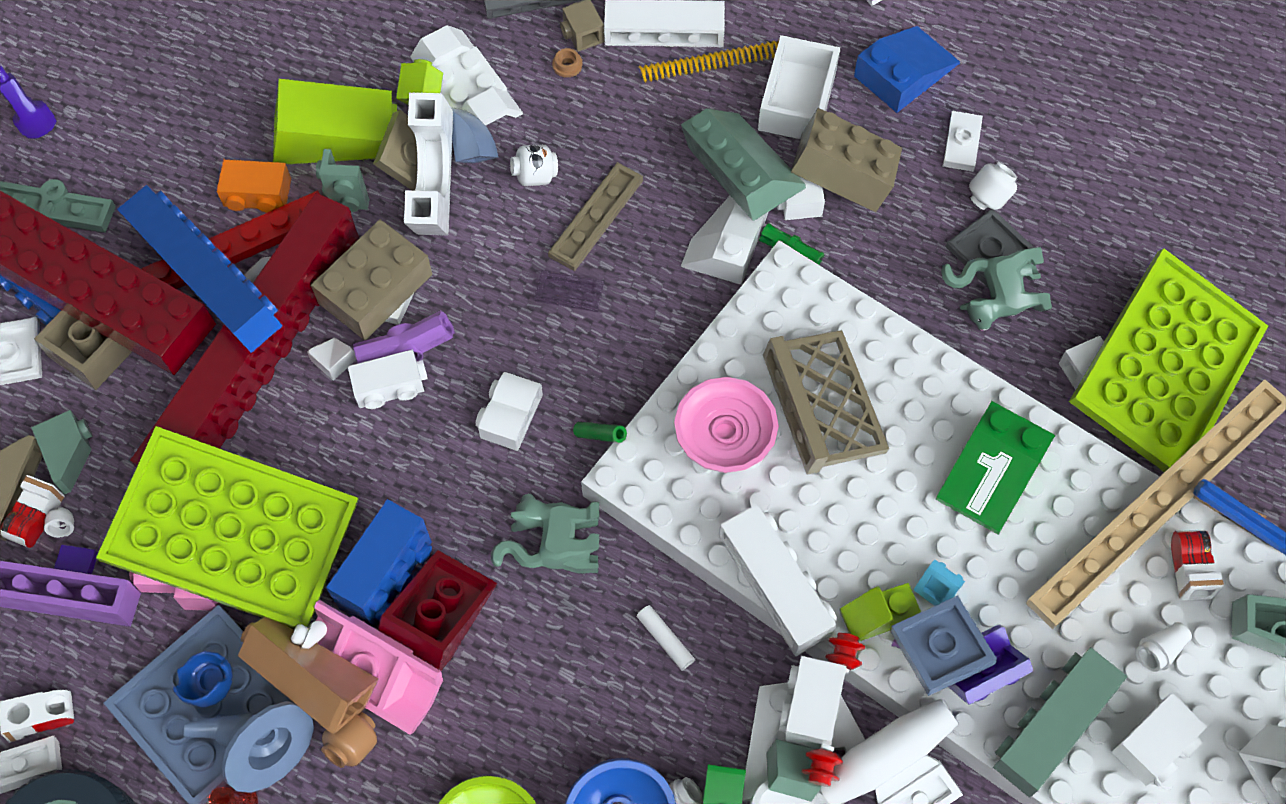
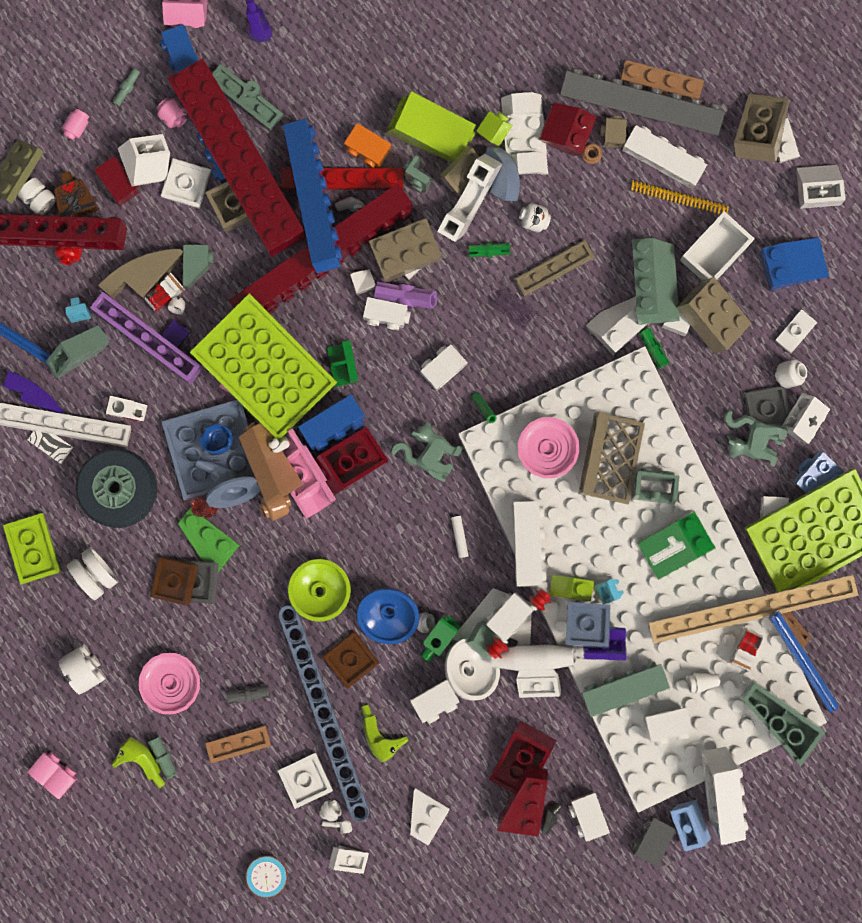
camera: 30 degrees right, 20 degrees up
none -> green panel [327,340,359,387]
none -> green pin [469,242,510,258]
none -> dark red slope [538,102,597,156]
none -> sand green window [633,469,680,504]
none -> white brick [782,393,830,444]
none -> medium blue plate [793,450,844,493]

